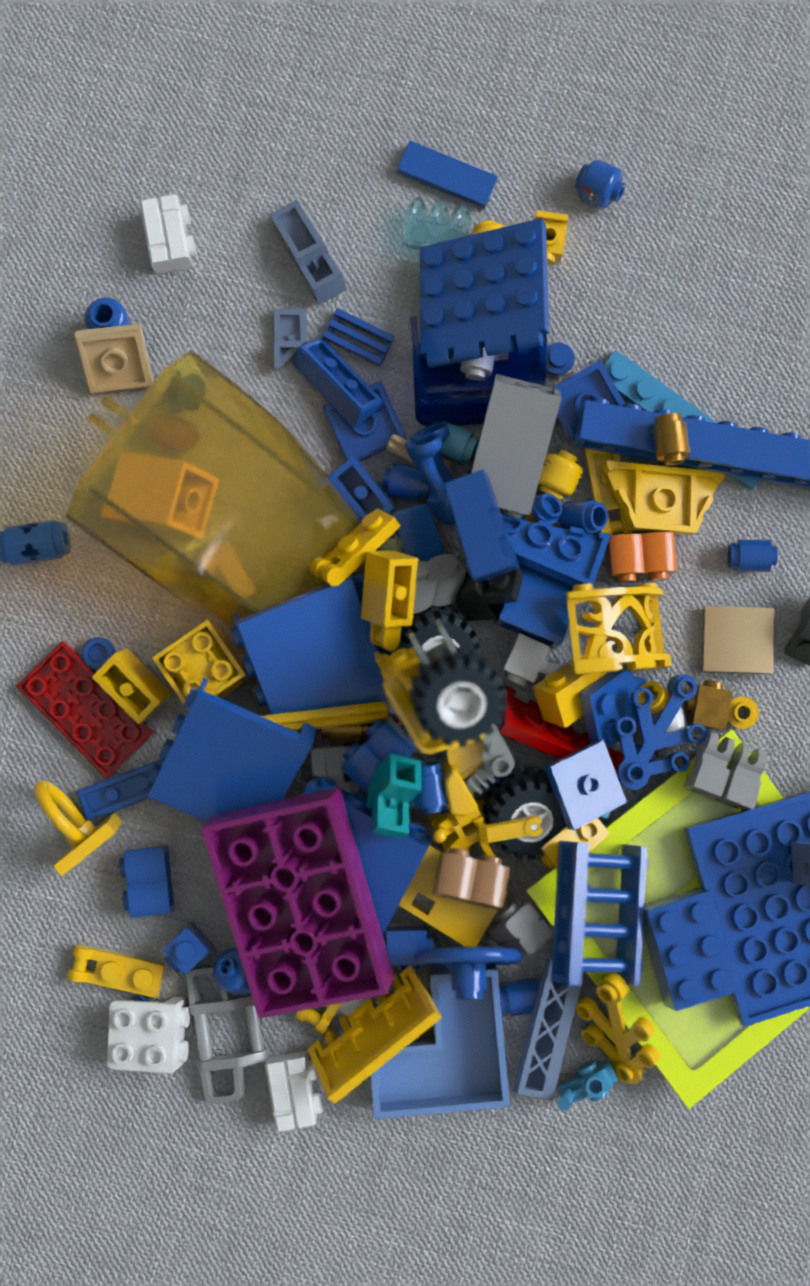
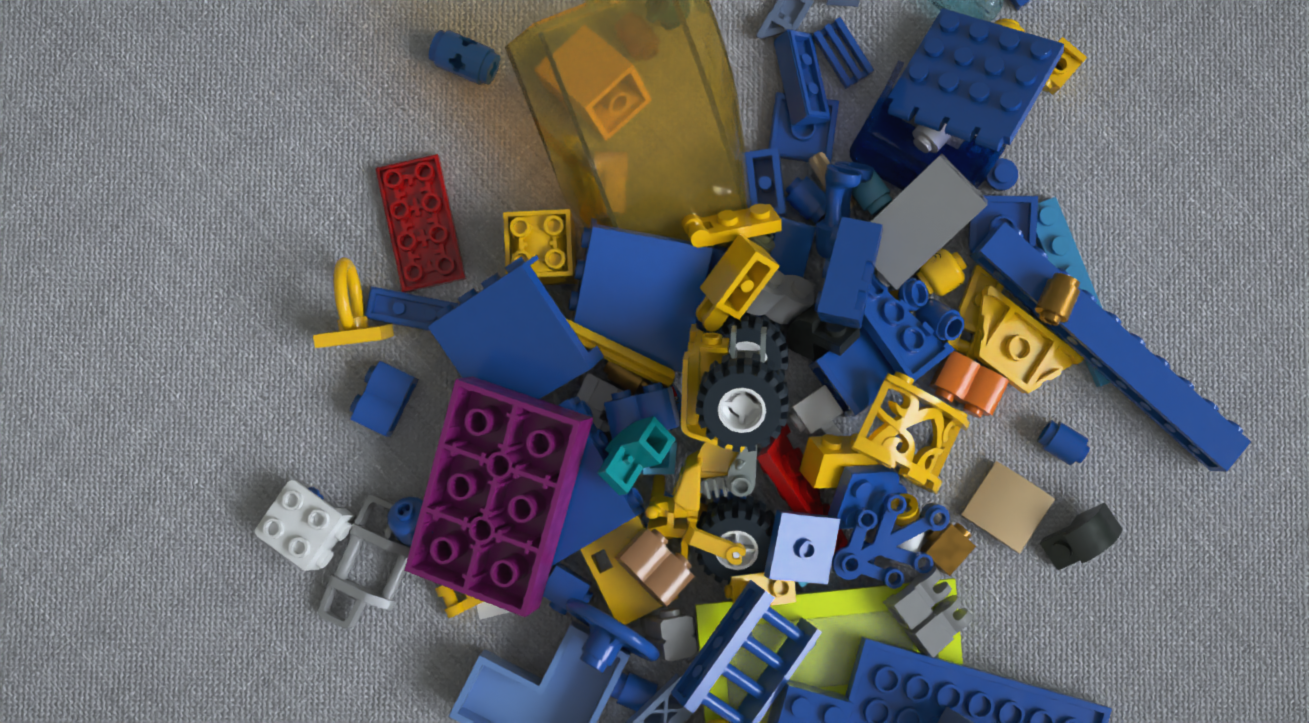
camera: 30 degrees right, 0 degrees up
yellow plate [67,944,166,998] -> none
blue tile [82,637,117,670] -> none
yellow brick [92,648,173,724] -> none
blue brick [162,922,215,975] -> none
white brick [265,1051,322,1132] -> none
yellow hinge [307,966,442,1104] -> none
blue brick [414,762,448,813] -> none
blue head [575,160,625,209] -> none
yellow plate [727,696,759,729] -> none

